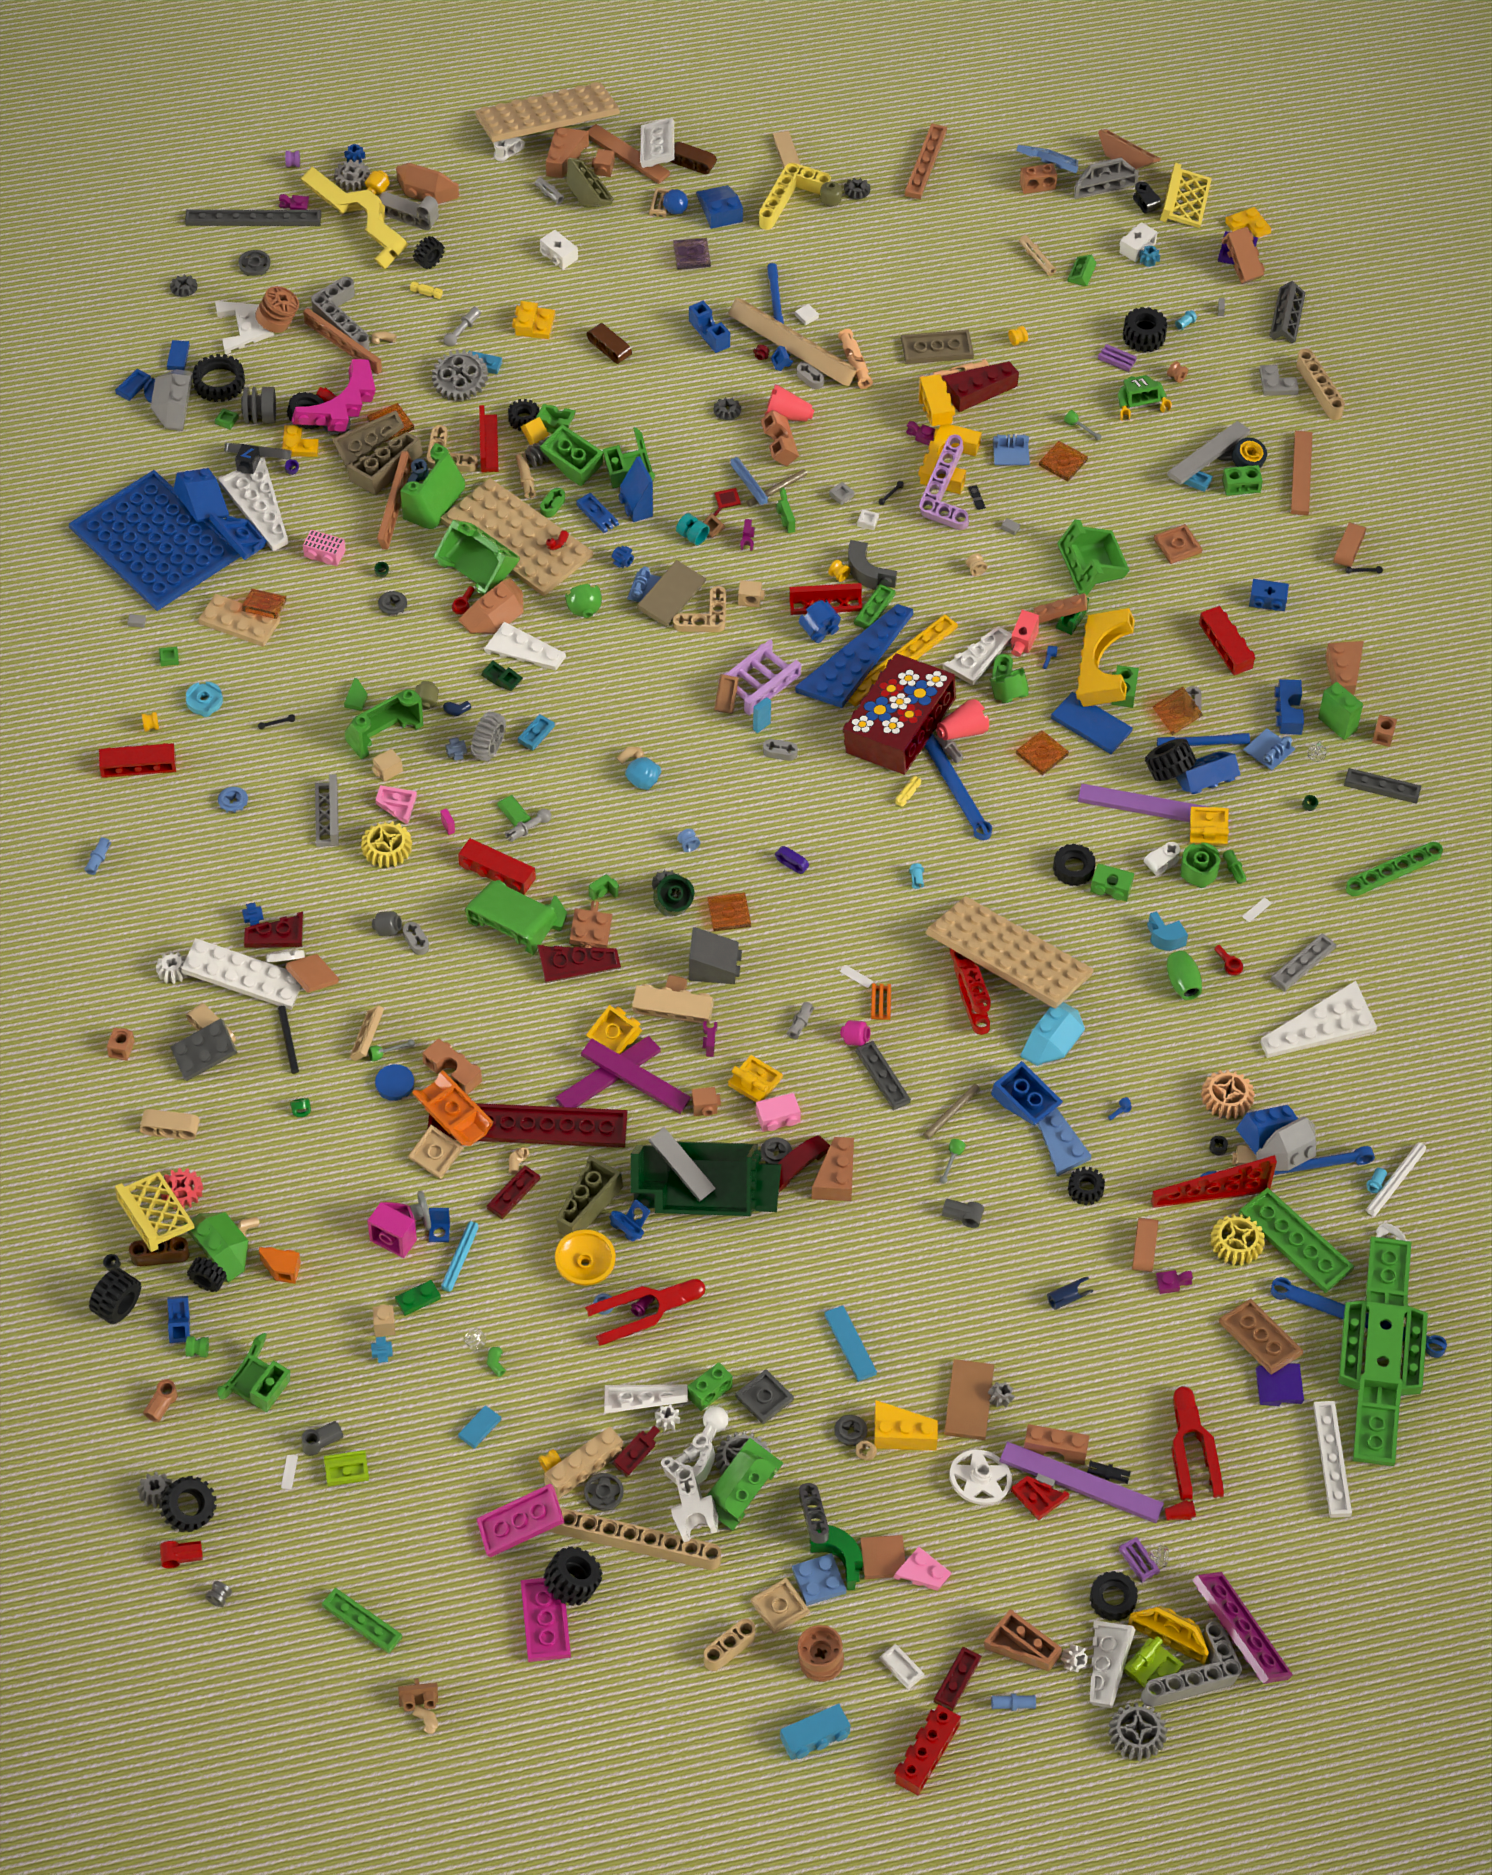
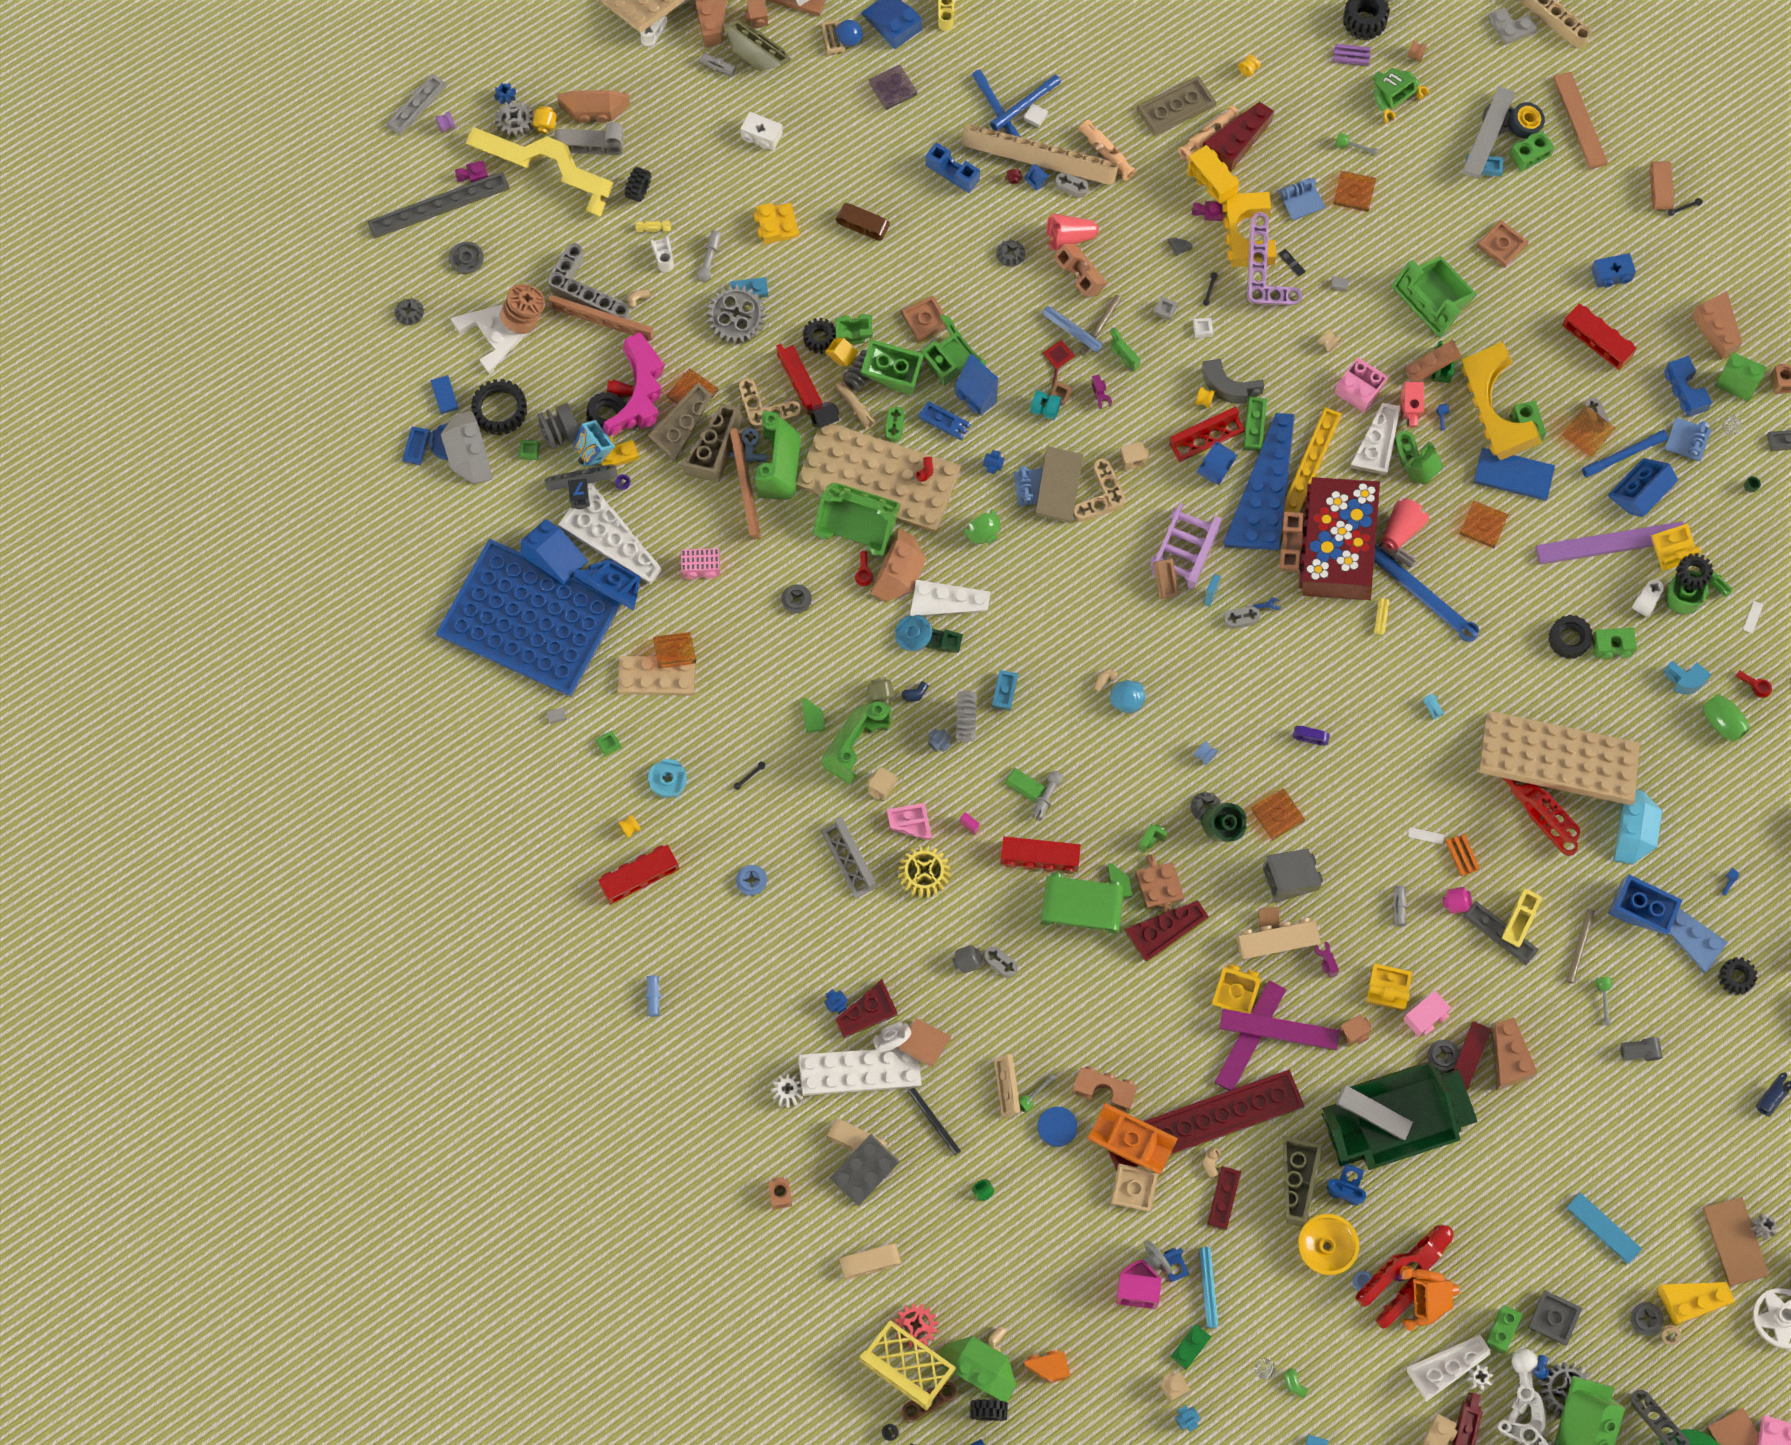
camera: 20 degrees left, 15 degrees up
dark green hinge [374,562,389,578] -> none
black tyre [1145,738,1196,781] -> none
none -> light grey tile [386,74,447,136]
none -> medium azure torso [574,420,615,466]
none -> white piece [650,236,674,273]
none -> black brick [808,401,839,428]
none -> dark azure tile [895,615,932,651]
none -> nougat tile [901,296,946,342]
none -> blue piece [990,74,1061,131]
none -> dark grey tile [1168,237,1193,256]
none -> blue hand [1253,597,1281,610]
none -> nougat arch [1280,512,1305,572]
none -> bright pink slope [1334,357,1388,413]
none -> orange torso [1400,1266,1459,1331]
none -> light yellow slope [1501,888,1543,948]
none -> blue arm [1534,1355,1549,1380]
none -> black tyre [1676,553,1714,590]

